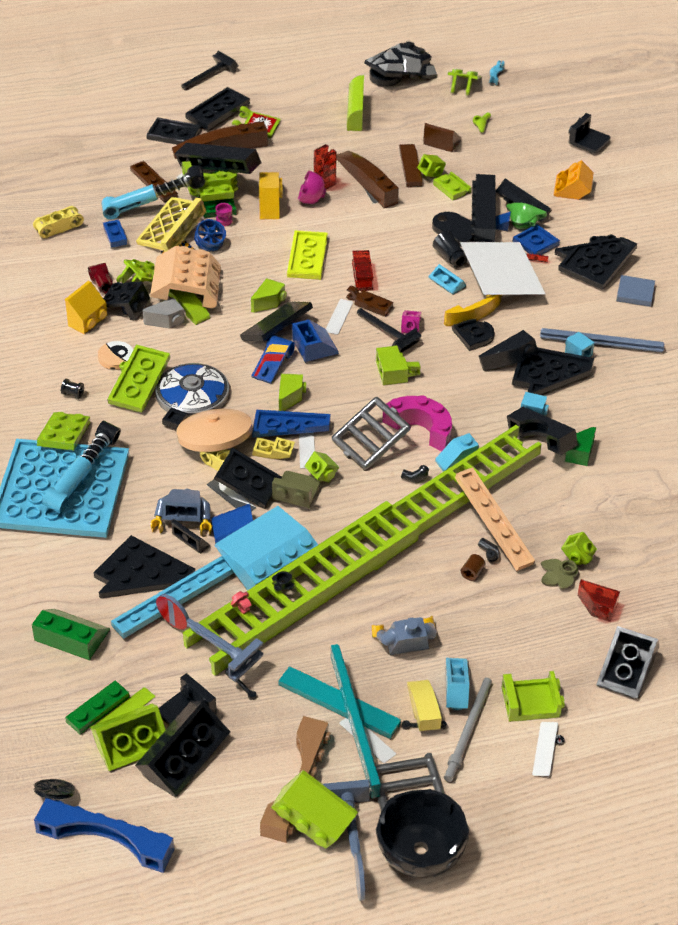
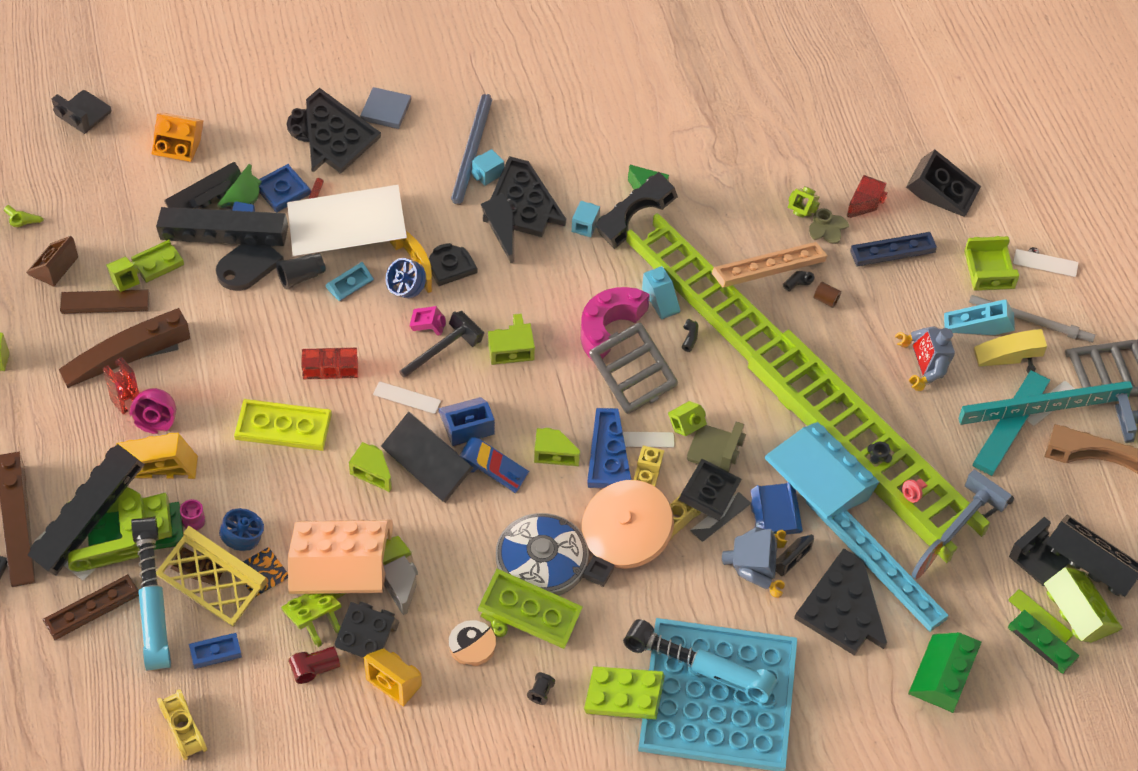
camera: 90 degrees left, 10 degrees up
reddish brown plate [346,286,394,317] -> none
none -> blue wheel [386,258,426,298]
none -> dark blue plate [850,232,937,267]

